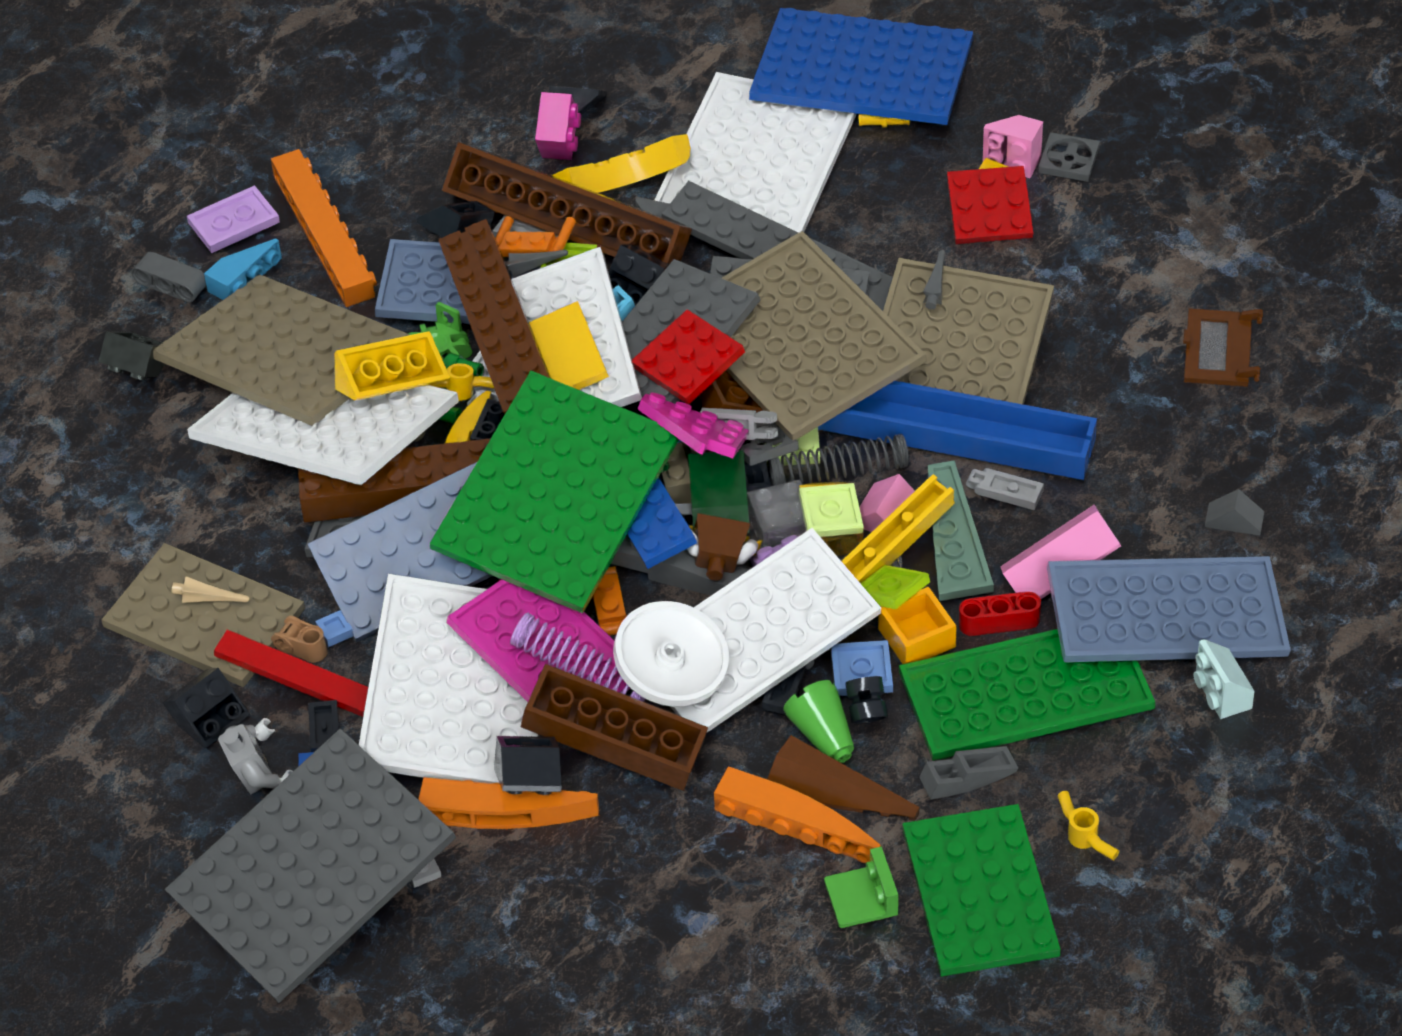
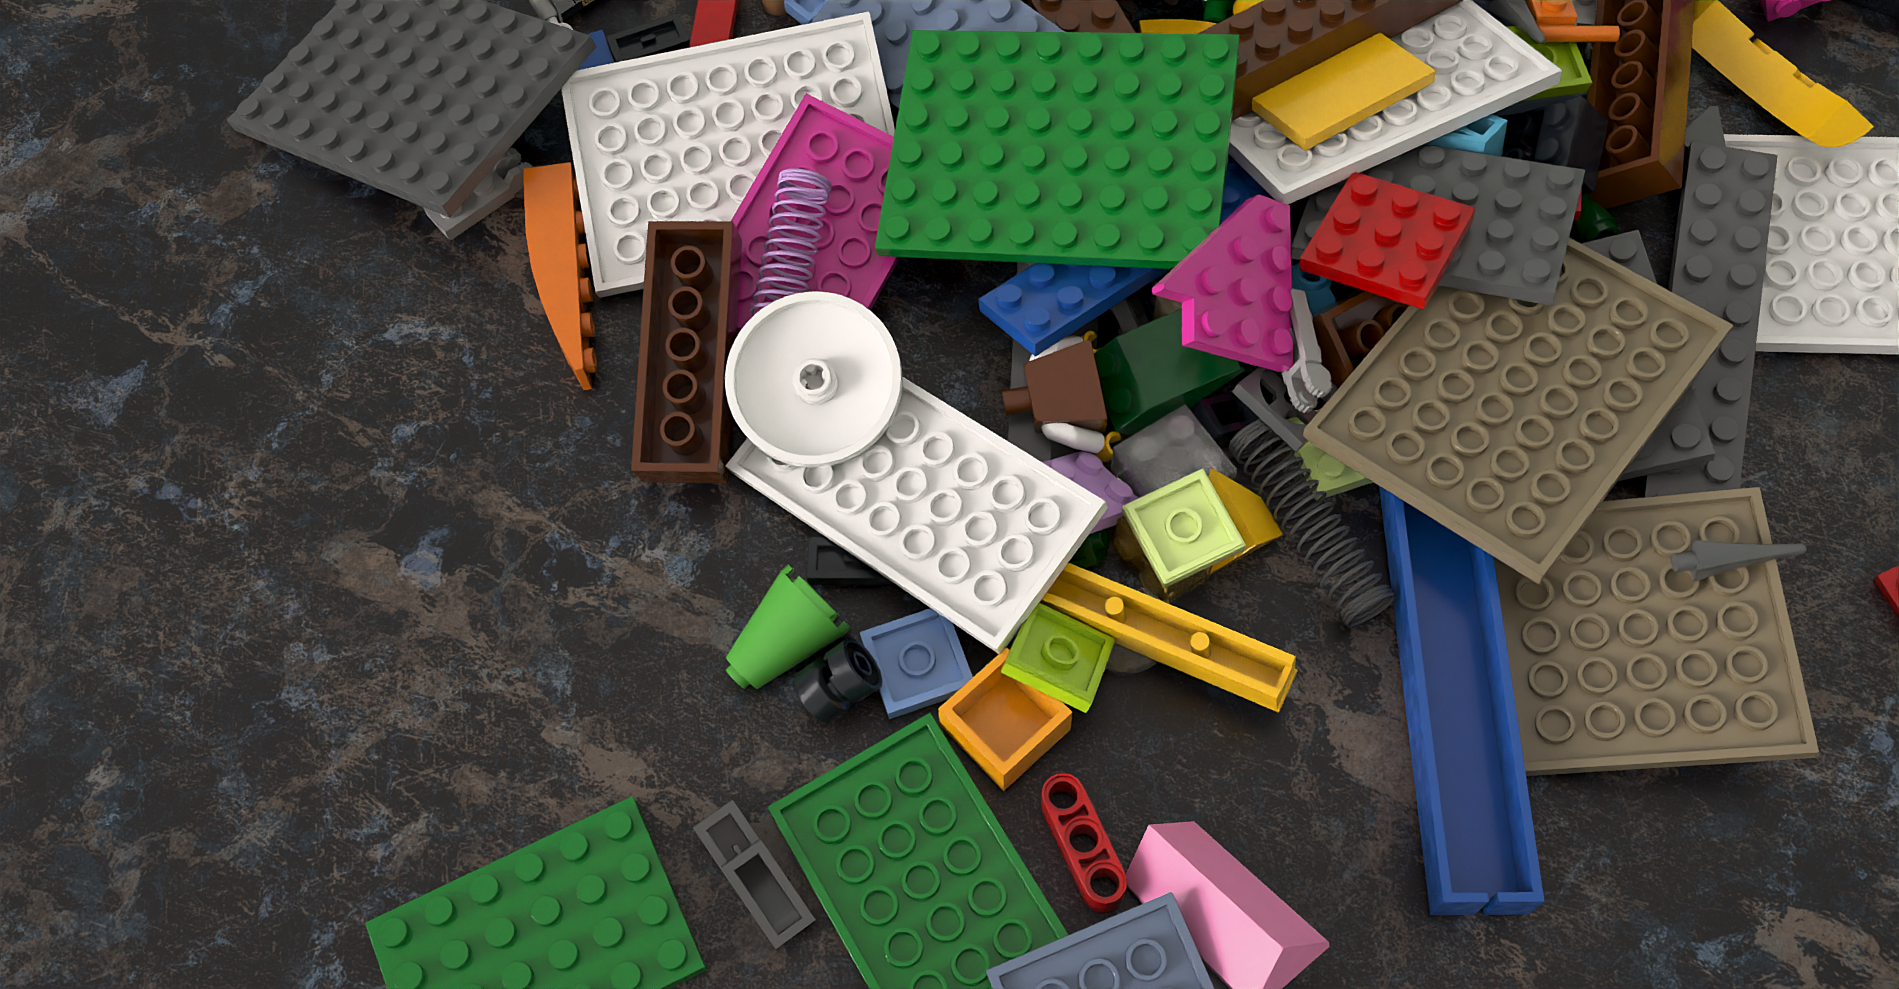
camera: 75 degrees right, 15 degrees up
black slope [494,736,561,795] -> none
orange plate [593,566,626,636] -> none
orange slope [714,766,881,864] -> none
reddish brown wedge [767,735,919,821] -> none
bright green bracket [824,846,898,928] -> none
bright pink slope [859,474,915,532] -> none
sand green wing [928,461,994,601] -> none
light grey hinge [966,468,1044,510] -> none

